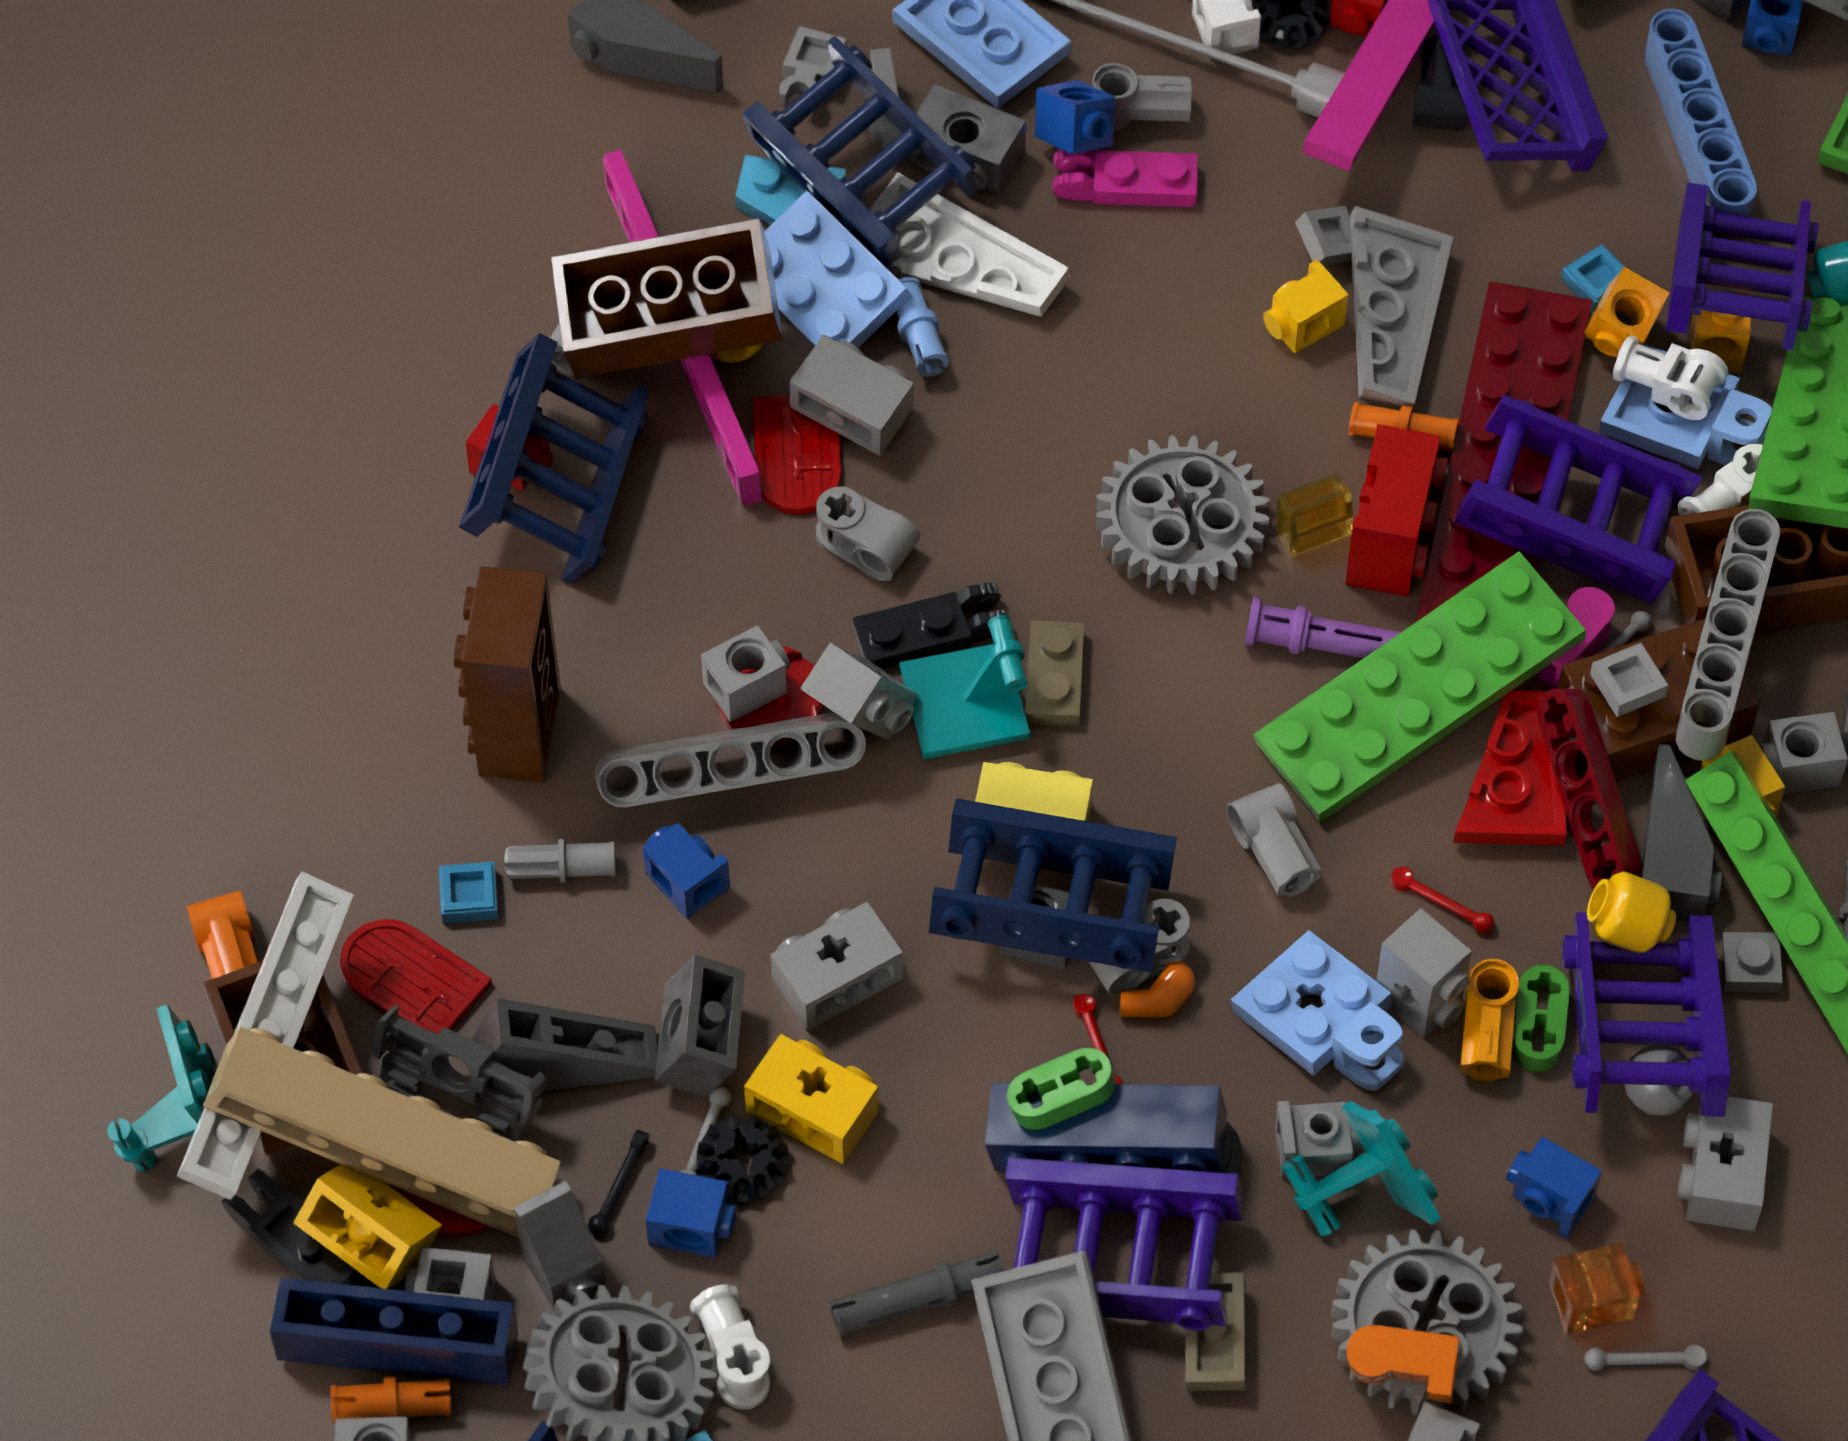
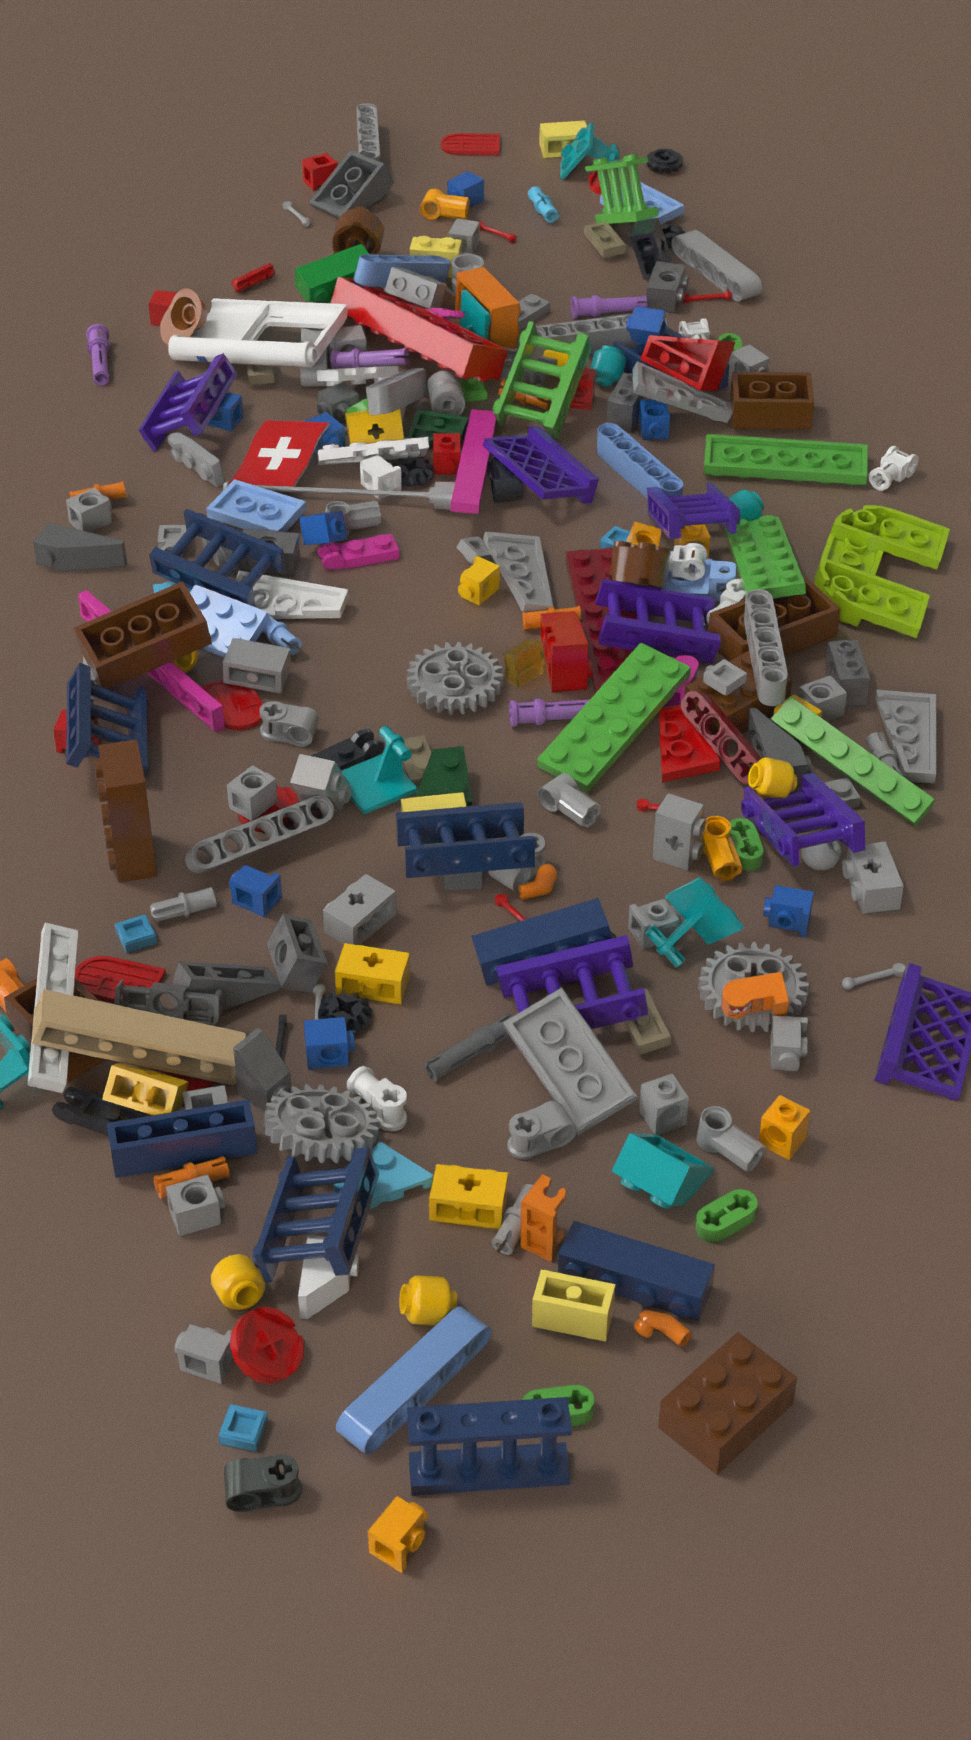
camera: 20 degrees left, 15 degrees down
bright green beam [1007,1047,1116,1130] -> none
light blue plate [1230,930,1404,1091] -> none
clear orange brick [1549,1242,1644,1334] -> none
none -> dark green wing [415,746,473,807]
none -> reddish brown brick [609,541,671,589]

